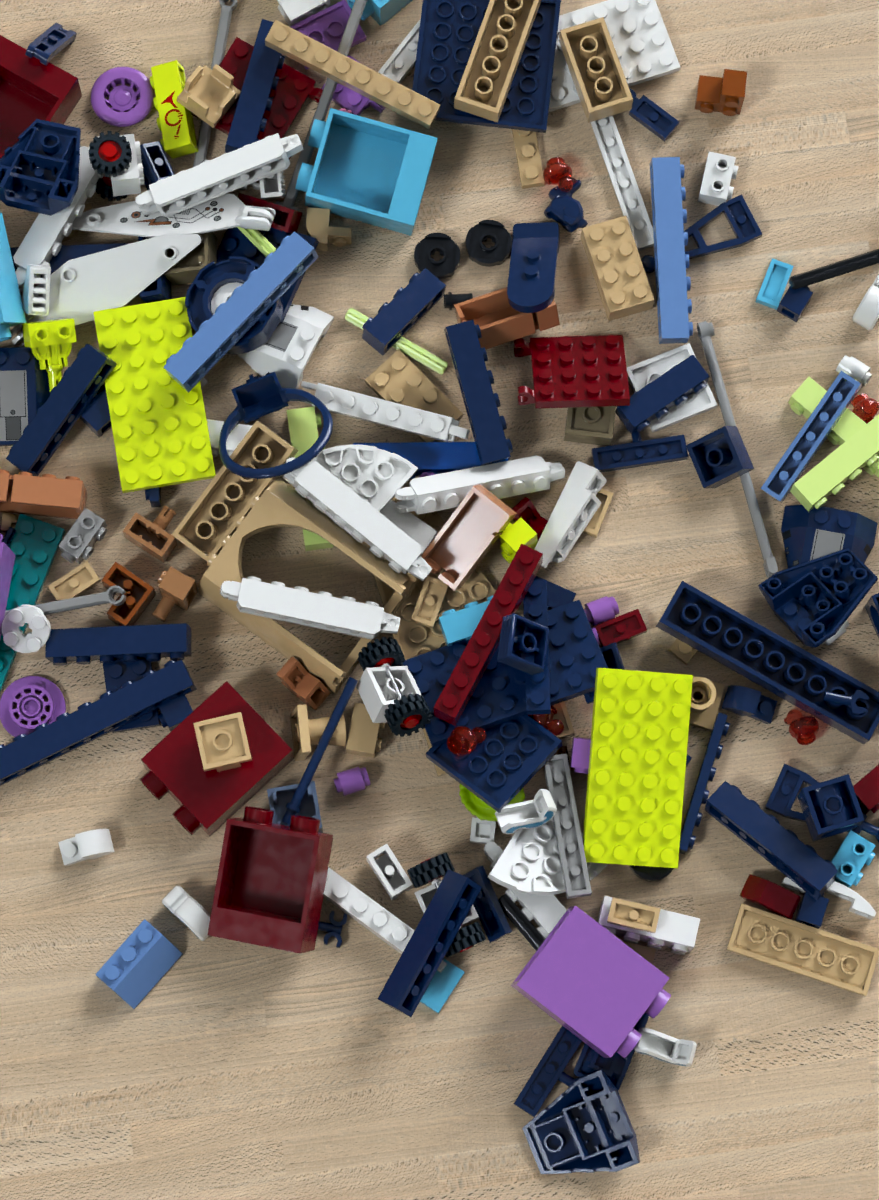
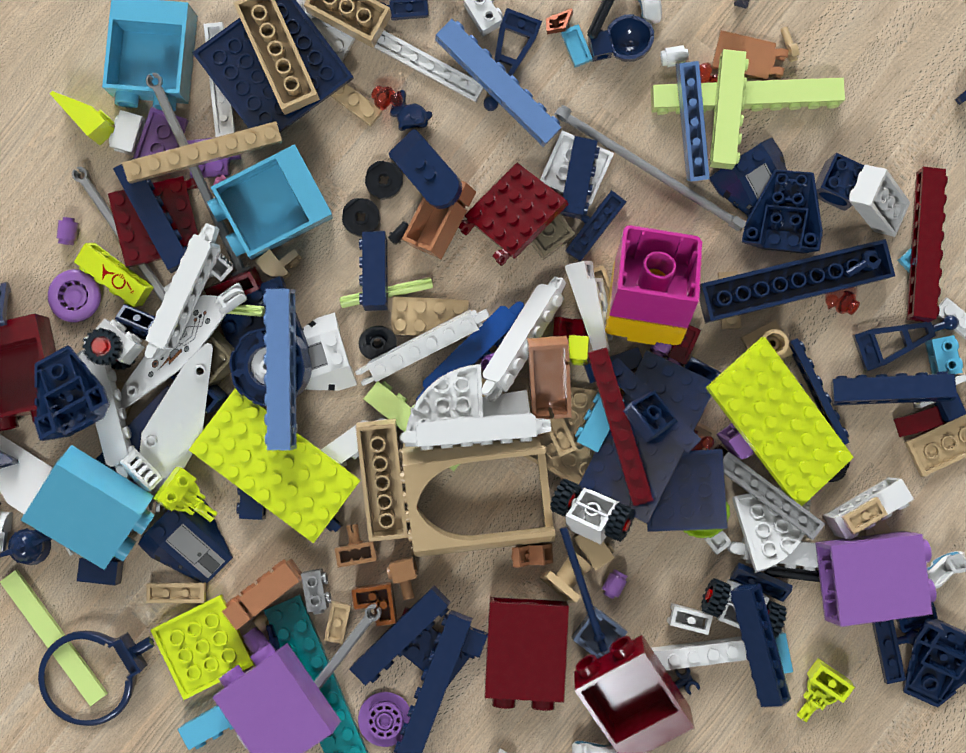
camera: 40 degrees left, 10 degrees up
white plate [2,604,51,653] -> none
dark blue brick [6,343,117,476] -> none
tan panel [177,64,241,128] -> none
tan panel [193,712,252,772] -> none
dark blue brick [219,372,333,479] -> none
white hinge [220,576,400,640] -> none
dark blue brick [444,320,513,466] -> none
clear red animal [447,726,486,755] -> none
white animal [495,789,557,834] -> none
tan brick [580,216,654,321] -> none
dark blue brick [686,426,754,488] -> none
dark blue brick [722,685,778,724] -> none
dark blue brick [797,774,864,842] -> none
none -> medium lavender brick [56,217,78,246]
none -> black dish [358,326,397,360]
none -> copper piece [546,8,573,34]
none -> dark pink piece [605,225,702,345]
none -> dark blue cylinder [608,14,654,62]
none -> neon yellow brick [796,658,855,722]

